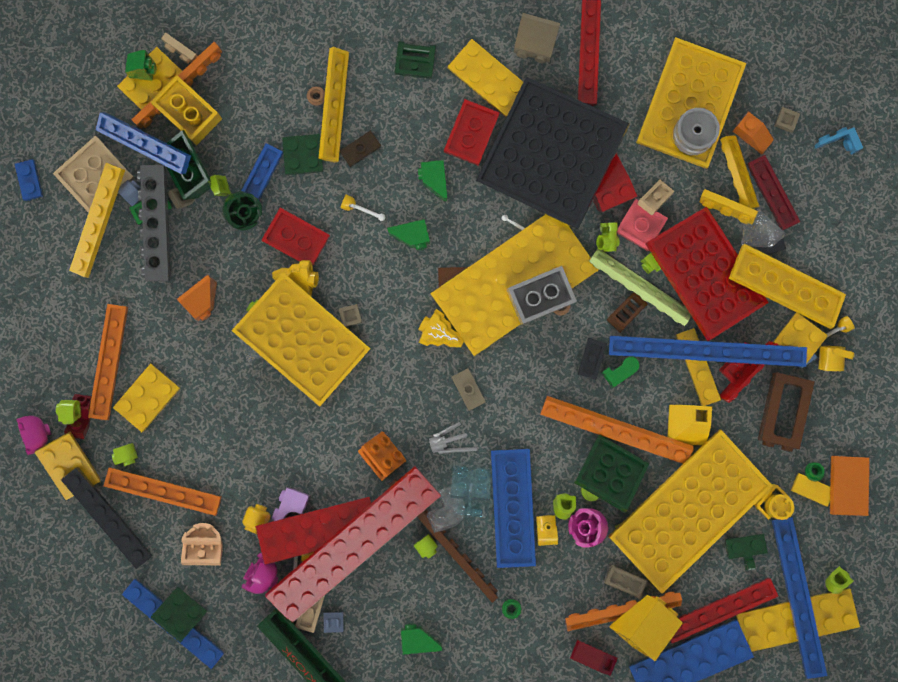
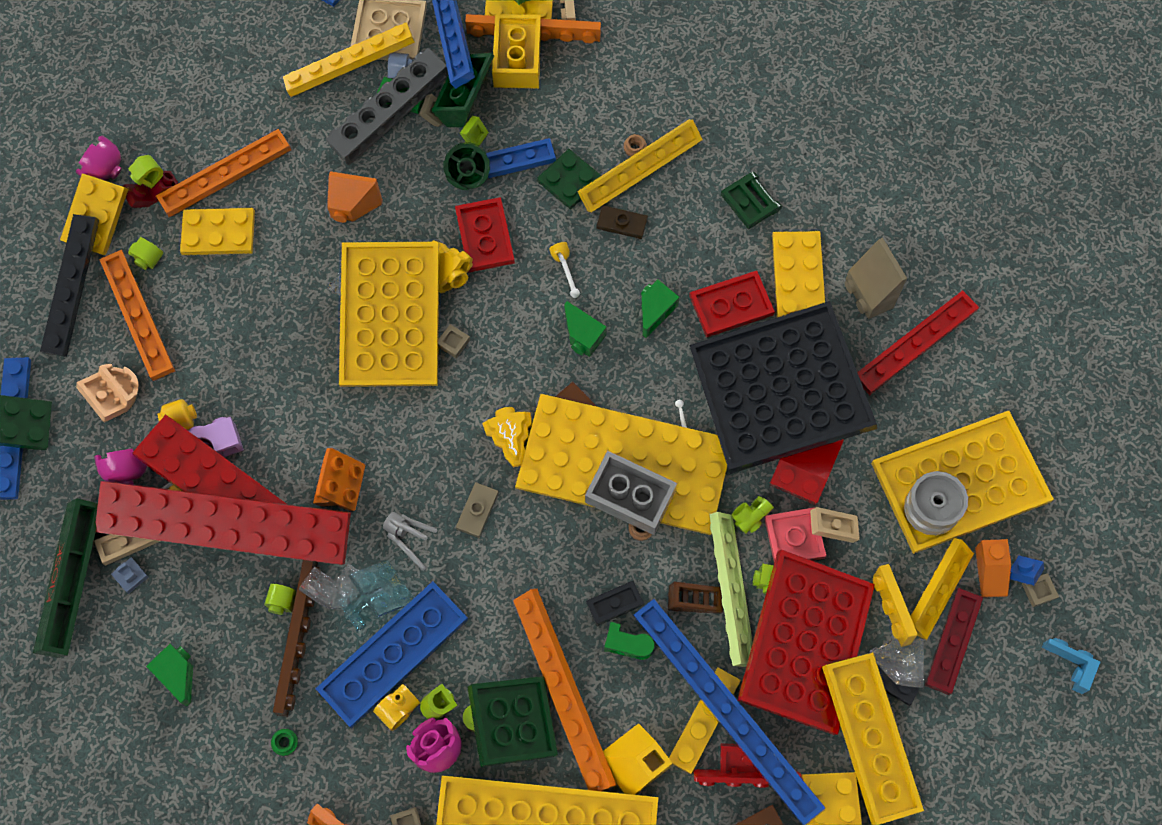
camera: 50 degrees right, 15 degrees down
none -> blue plate [1010,555,1044,586]

